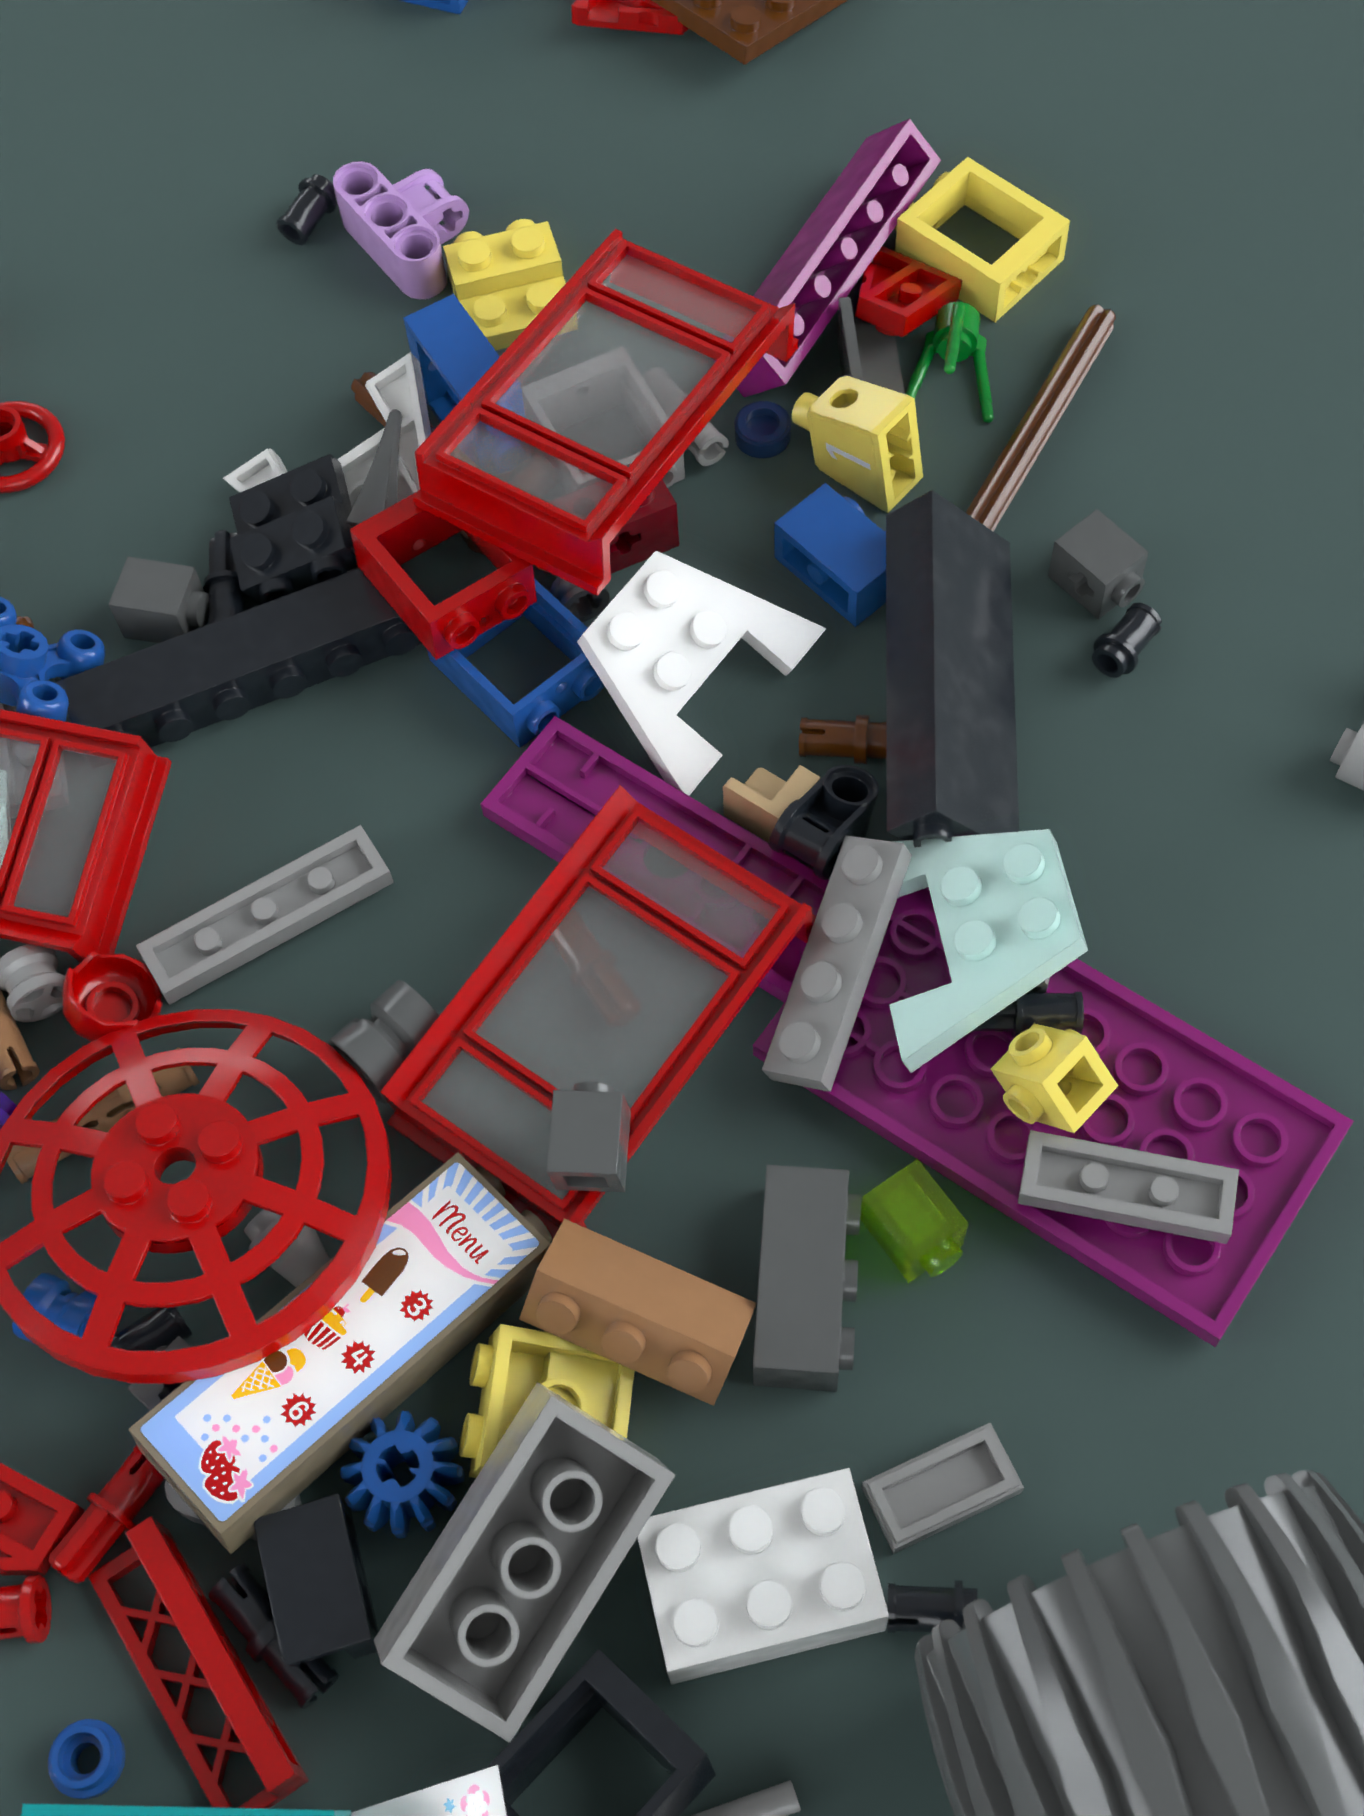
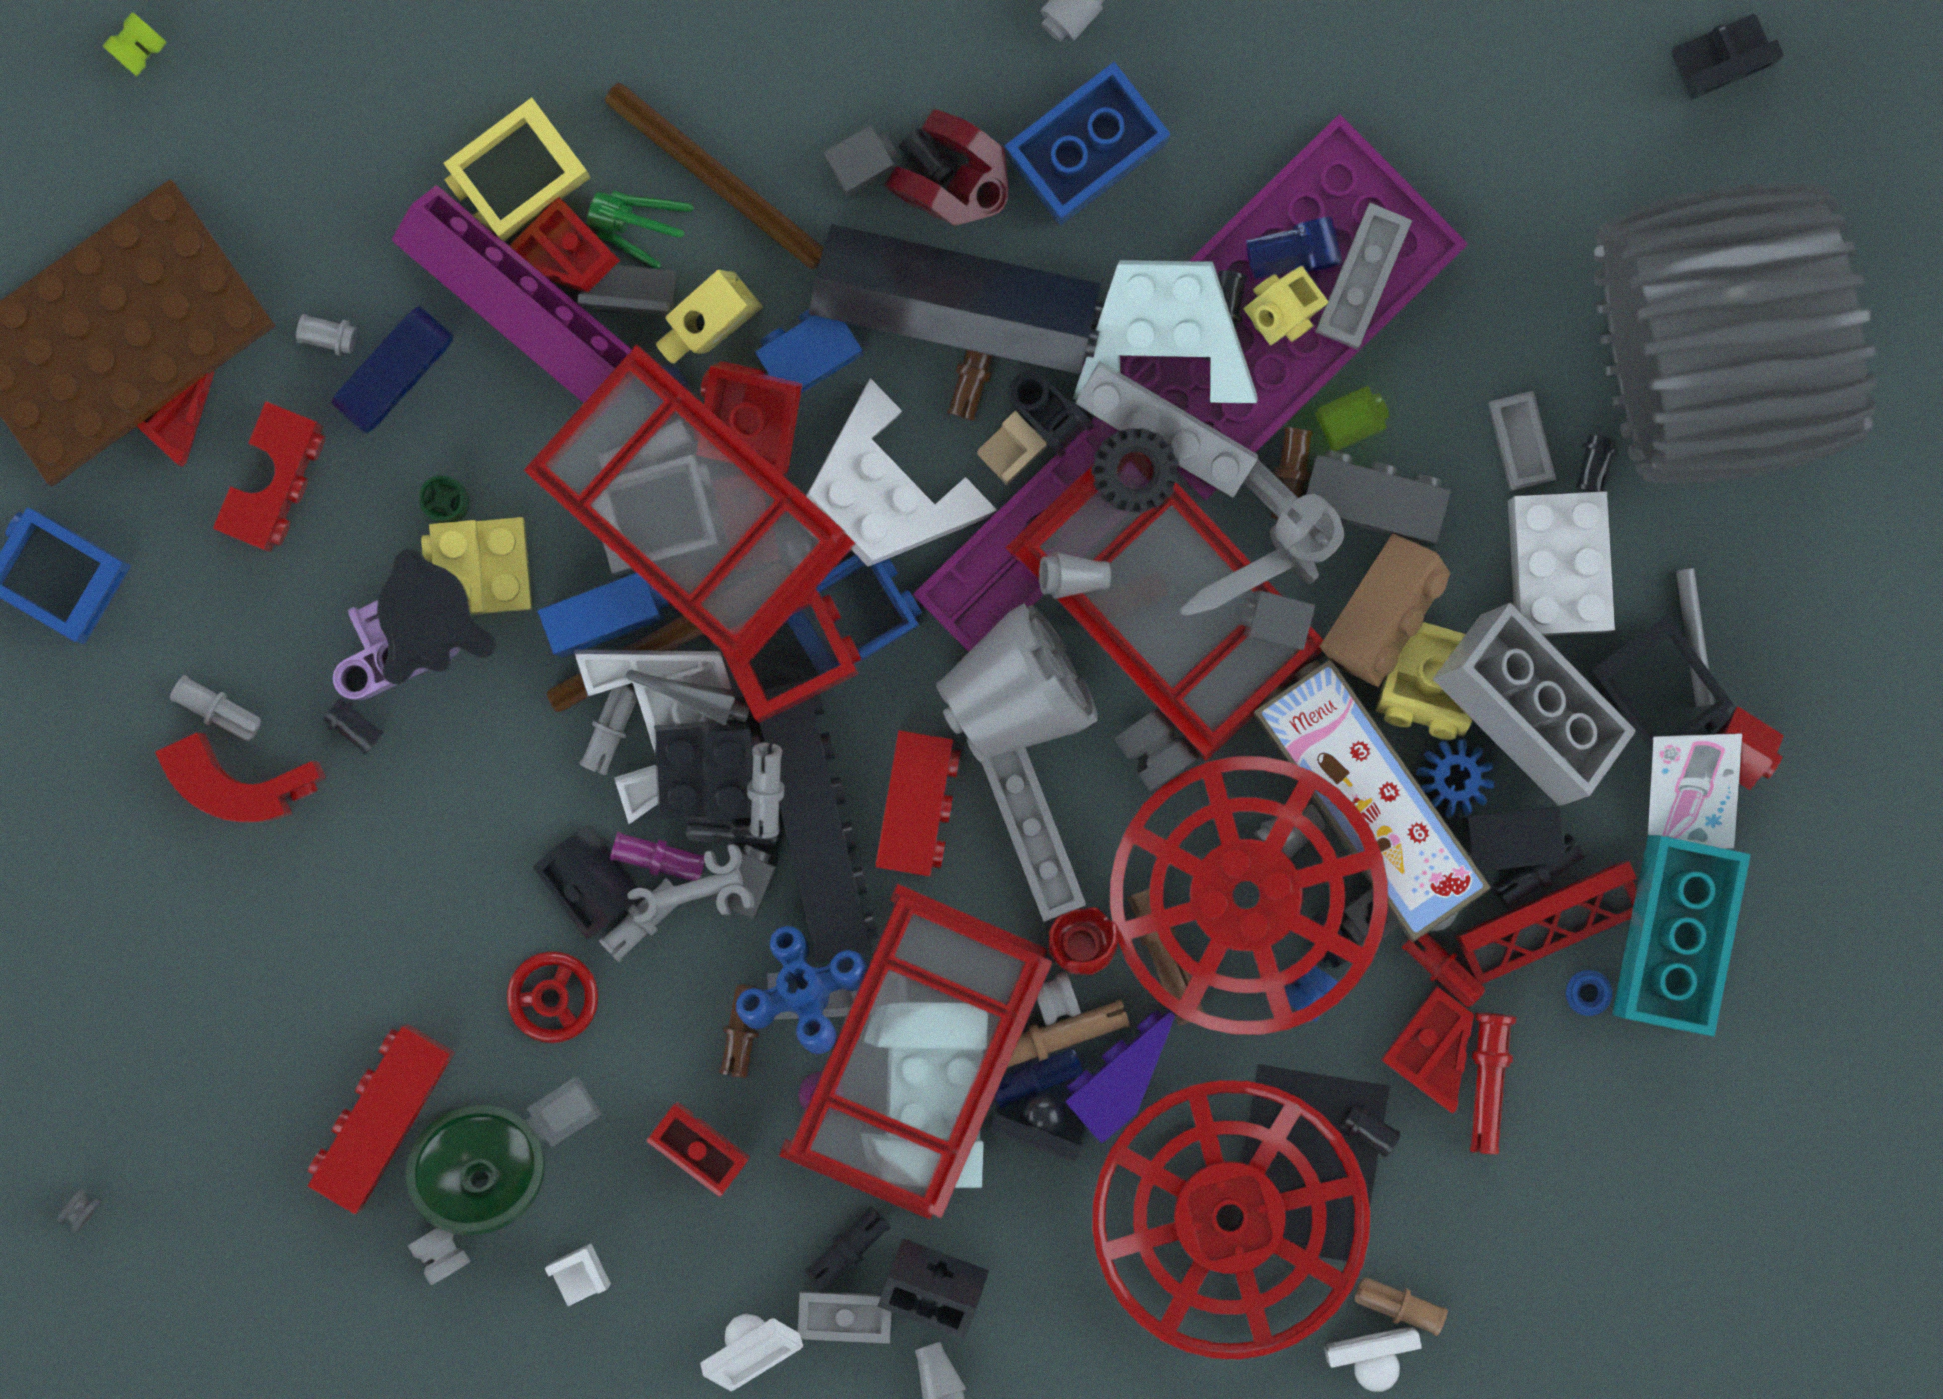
camera: 80 degrees left, 25 degrees up
none -> red arch [155,732,326,822]
none -> light grey axle [170,675,261,741]
none -> red arch [213,401,326,553]
none -> light grey pin [296,314,358,356]
none -> clear blue beam [331,305,455,434]
none -> black tile [377,549,497,685]
none -> dark green wheel [418,475,470,523]
none -> black panel [533,825,643,940]
none -> light grey axle [579,685,637,775]
none -> light grey pin [599,878,678,962]
none -> magenta pin [610,831,705,881]
none -> light grey bar [627,844,754,924]
none -> red plate [694,361,802,475]
none -> light grey pin [747,743,784,838]
none -> red brick [875,730,961,876]
none -> dark red piece [884,109,1009,226]
none -> light grey cone [936,604,1098,762]
none -> blue brick [1004,62,1171,226]
none -> light grey cone [1039,552,1111,599]
none -> black tyre [1092,428,1179,512]
none -> light grey sword [1180,524,1327,616]
none -> light grey piece [1243,459,1344,562]
none -> clear blue piece [1245,217,1343,280]
none -> reddish brown pin [1270,427,1313,519]

